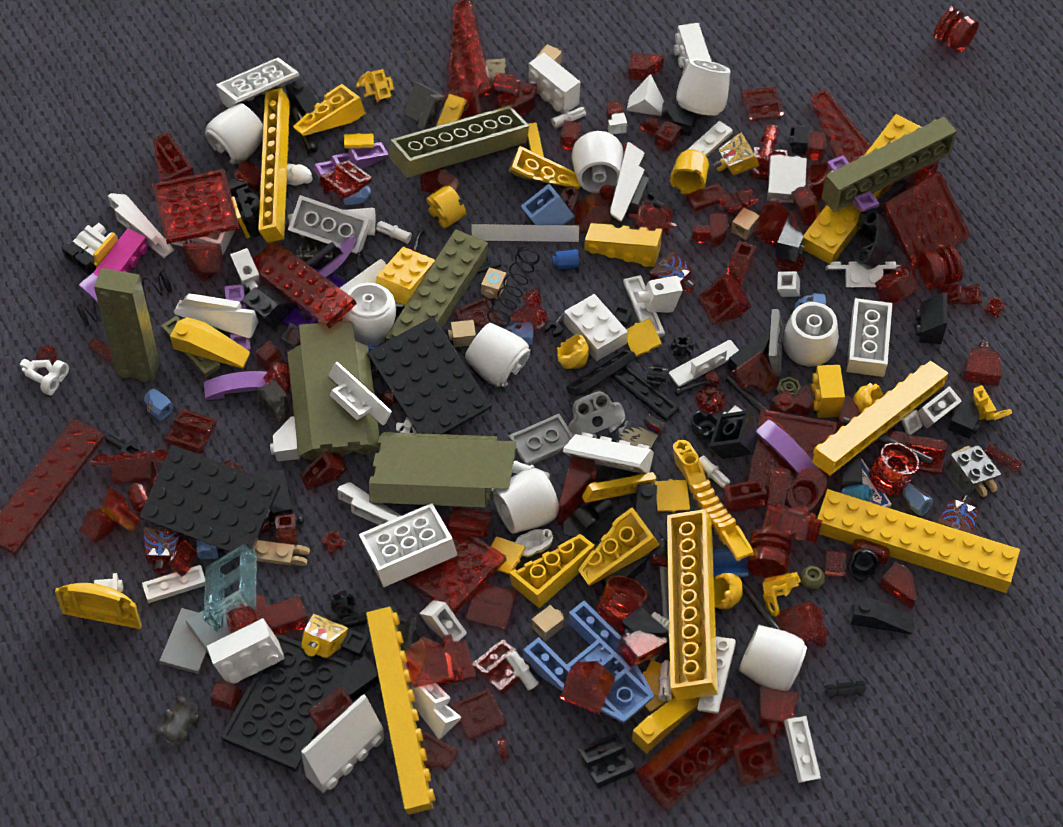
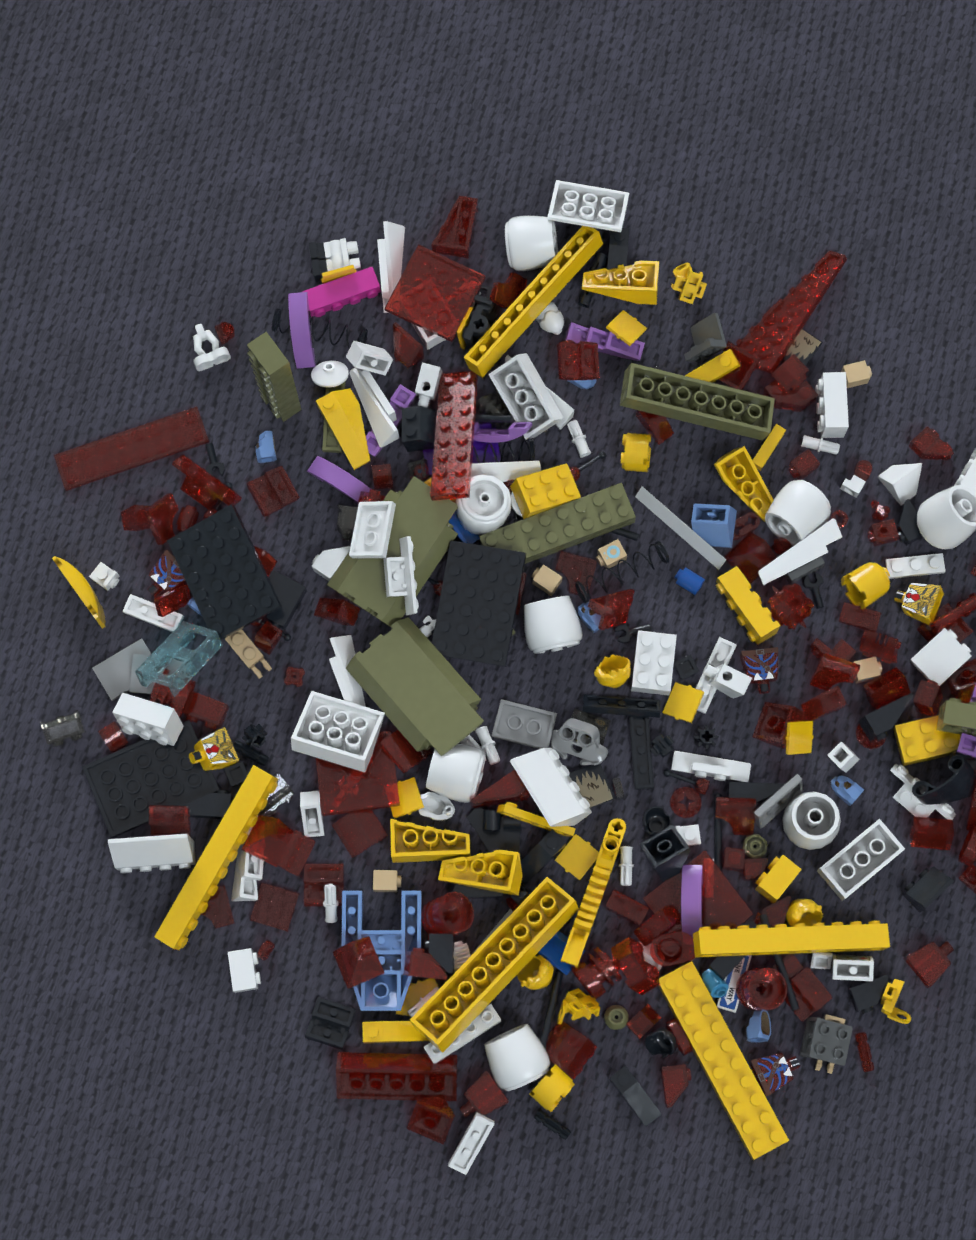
camera: 45 degrees right, 20 degrees up
none -> white brick [228,948,261,993]
none -> white dish [311,361,349,388]
none -> white brick [346,341,393,376]
none -> white plate [349,501,396,558]
none -> yellow brick [529,1064,575,1112]
none -> yellow piece [785,721,814,755]
none -> clear red tile [810,653,860,691]

